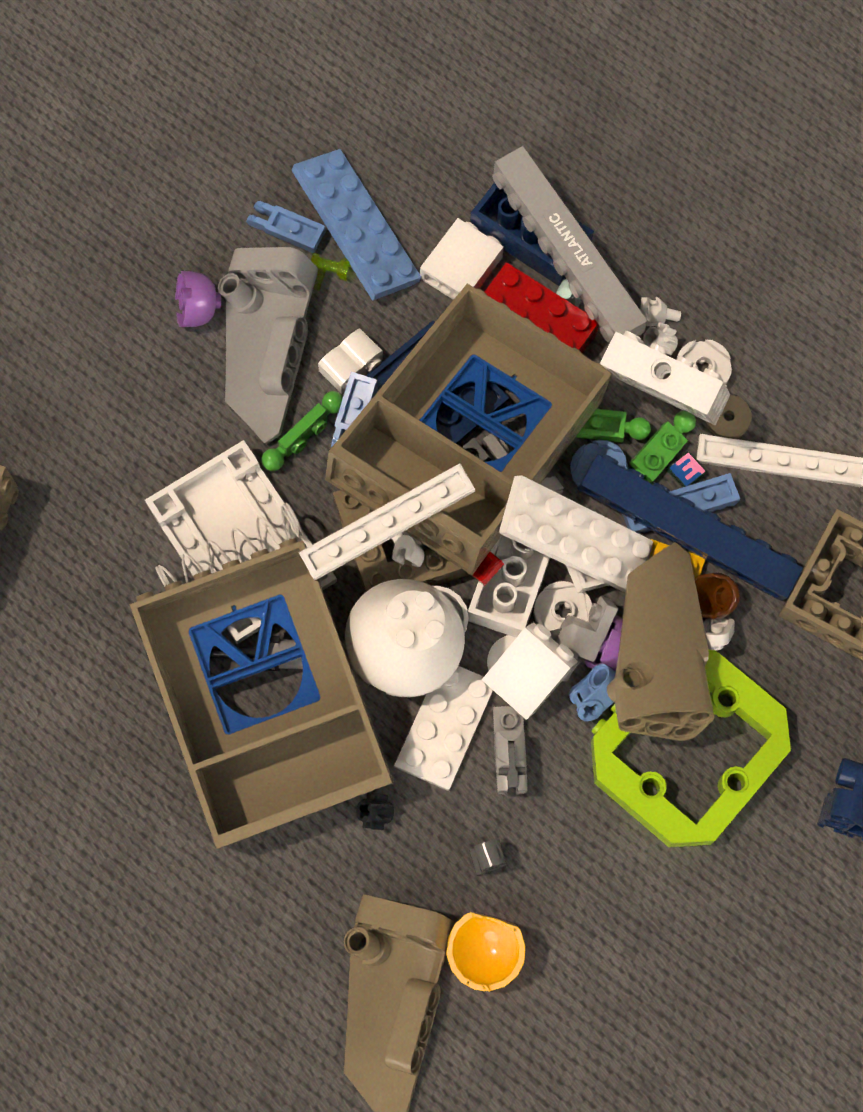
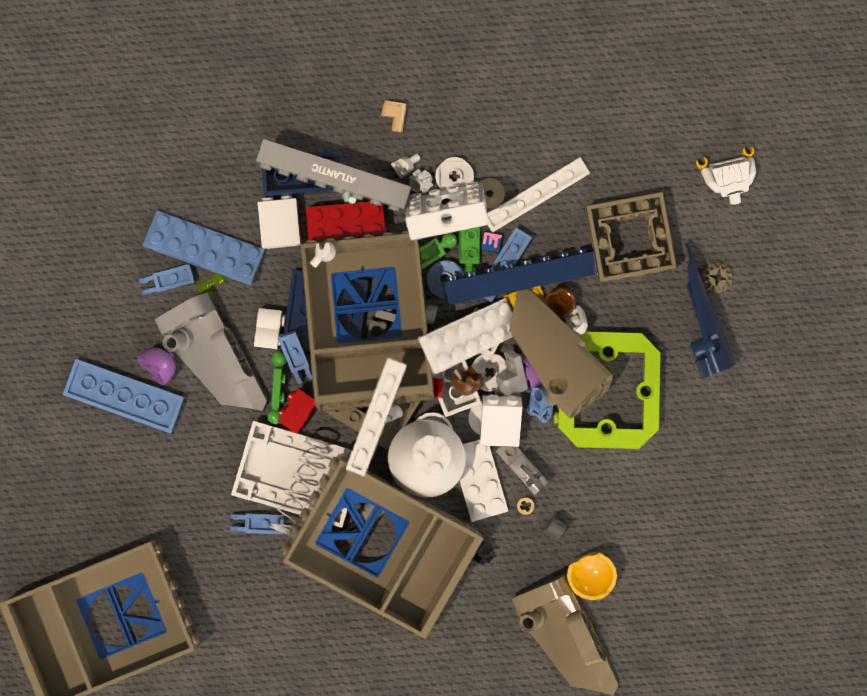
camera: 35 degrees left, 15 degrees up
none -> medium blue plate [63,359,185,434]
none -> medium blue hinge [230,513,285,534]
none -> red brick [278,389,316,434]
none -> white piece [310,242,336,268]
none -> tan piece [381,101,407,133]
none -> reddish brown hair [449,366,484,396]
none -> tan bush [517,497,534,515]

